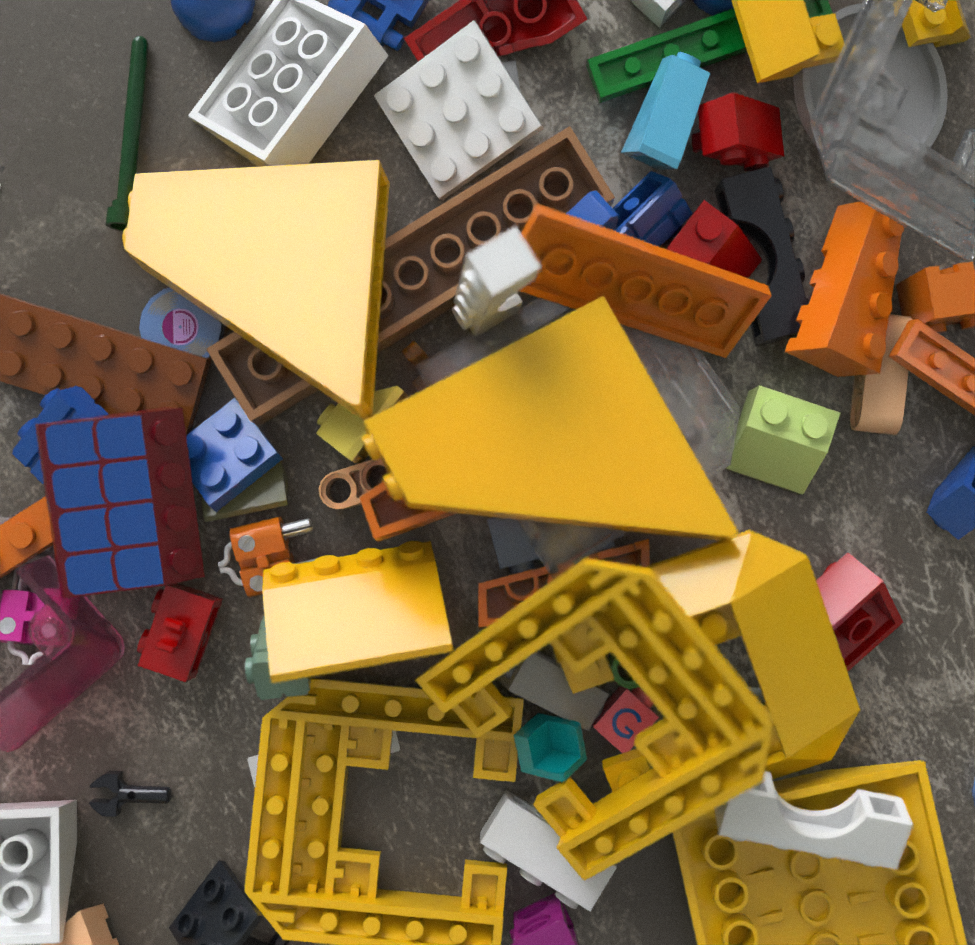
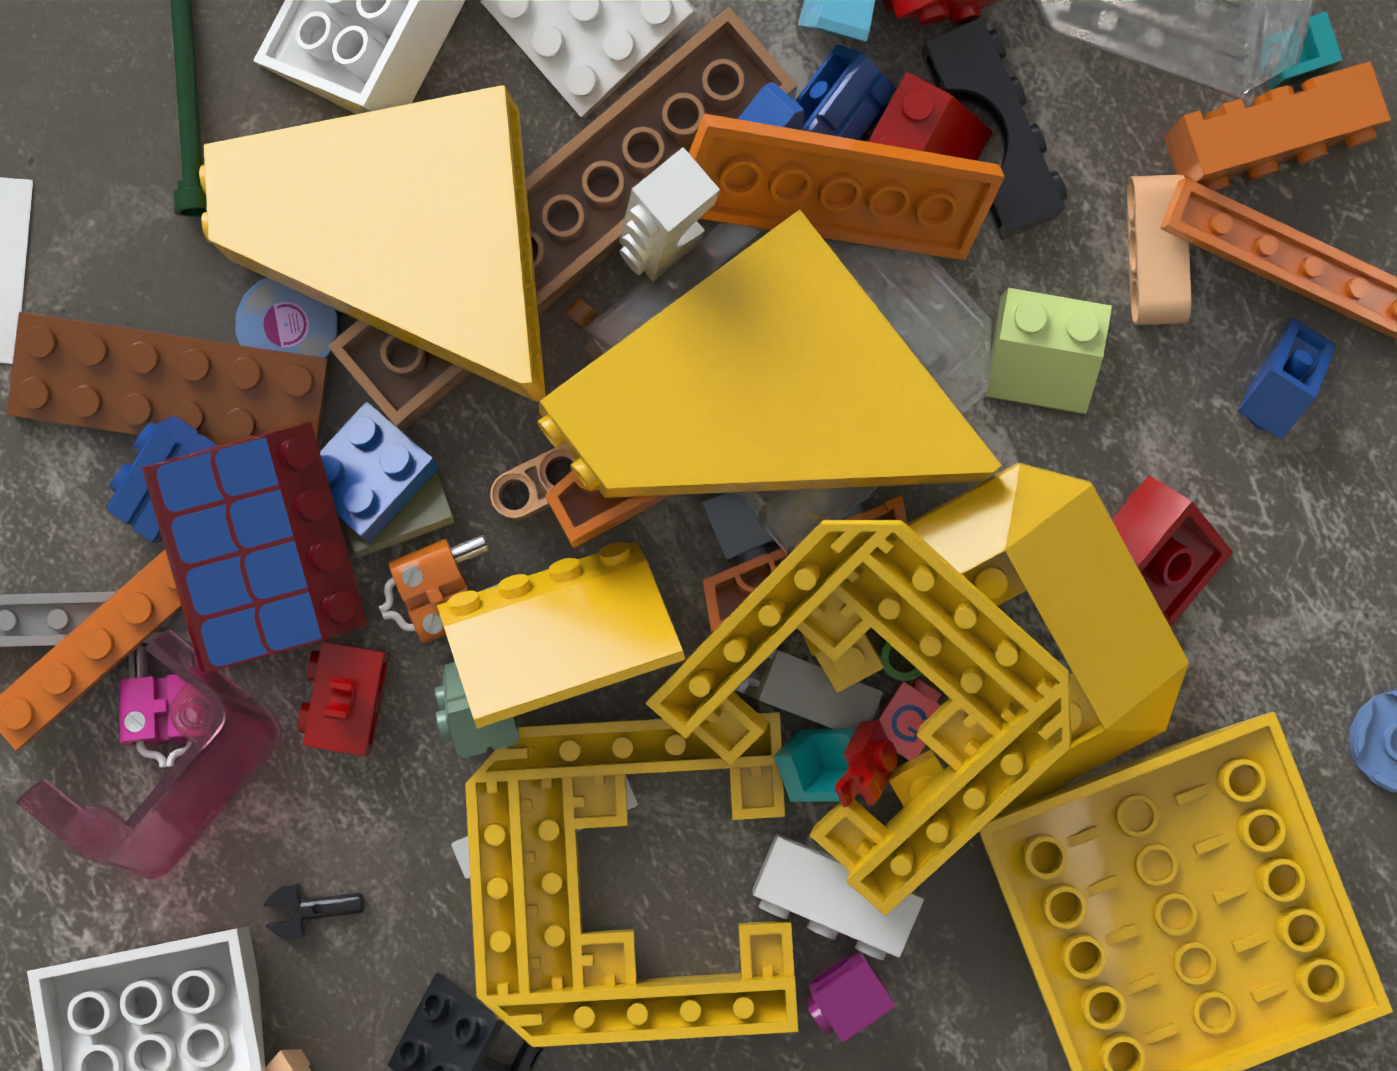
camera: 10 degrees left, 0 degrees up
light yellow slope [316,386,408,464] -> none
white arch [714,771,913,869] -> none
orange wedge [785,197,905,377] -> none
none -> red plate [835,720,898,807]

